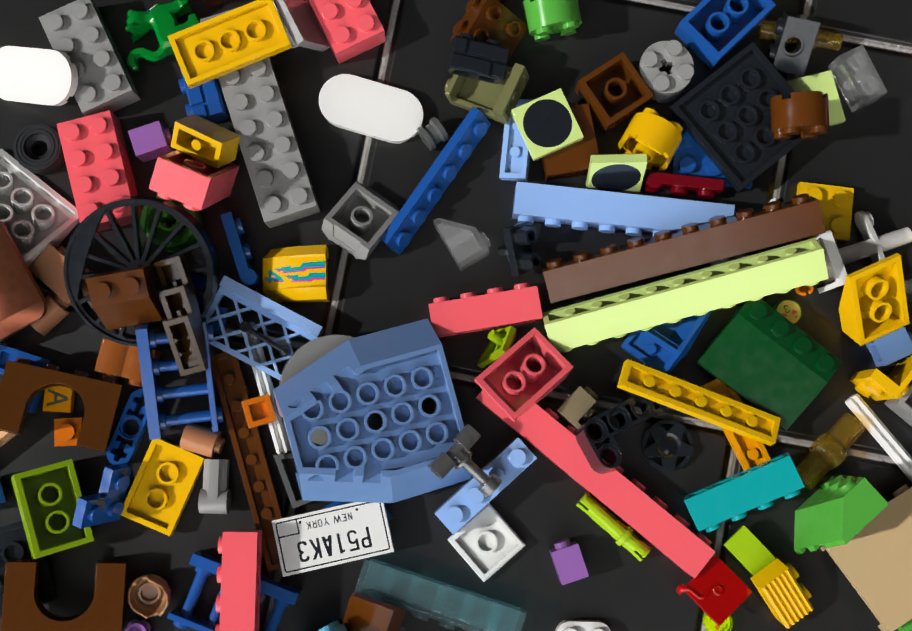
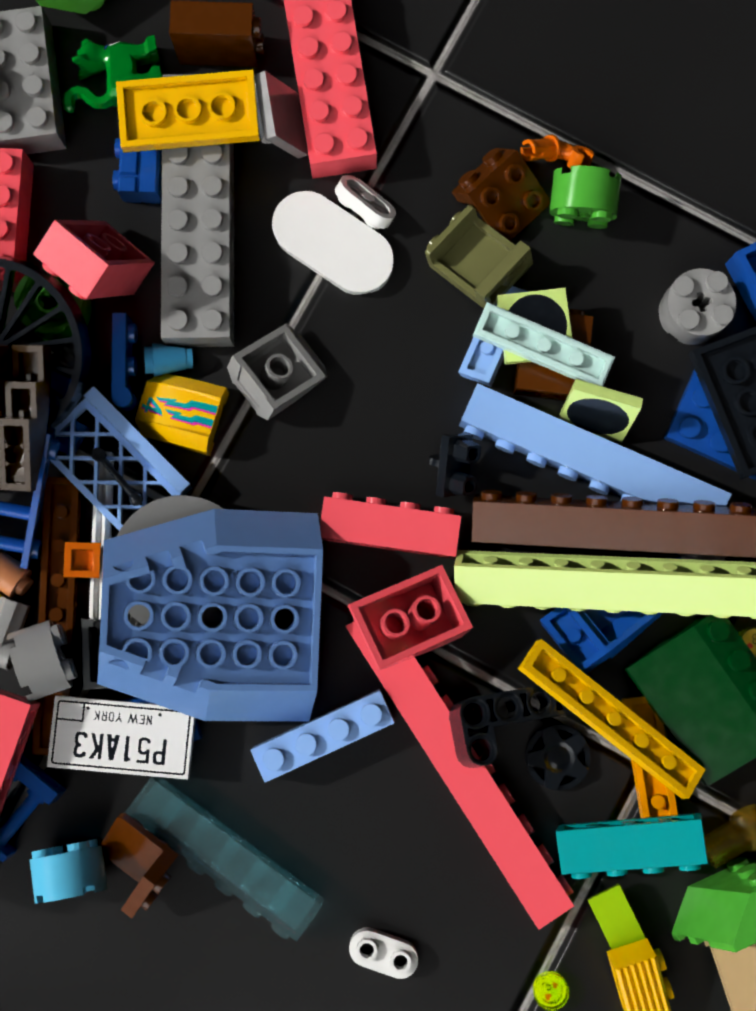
camera: 20 degrees right, 0 degrees up
medium lavender brick [128,121,173,163] -> none
yellow brick [171,114,240,168] -> none
blue plate [380,107,491,255] -> none
dark grey wheel [416,117,449,151] -> none
flat silver bar [428,424,502,498] -> none
clear slope [433,218,491,271] -> none
black brick [445,33,509,84] -> none
white tile [447,503,525,582] -> none
lime piece [477,326,516,368] -> none
medium lavender brick [549,538,589,585] -> none
dark tan brick [555,386,599,430] -> none
reddish brown brick [575,52,654,134] -> none
lime pin [576,492,651,561] -> none
yellow brick [618,108,683,171] -> none
dark red plate [643,172,724,199] -> none
red hat [676,555,753,626] -> none
none -> light grey brick [7,620,79,702]
none -> dark azure cone [144,343,193,377]
none -> white plate [335,175,396,229]
none -> light aqua tile [472,302,615,386]

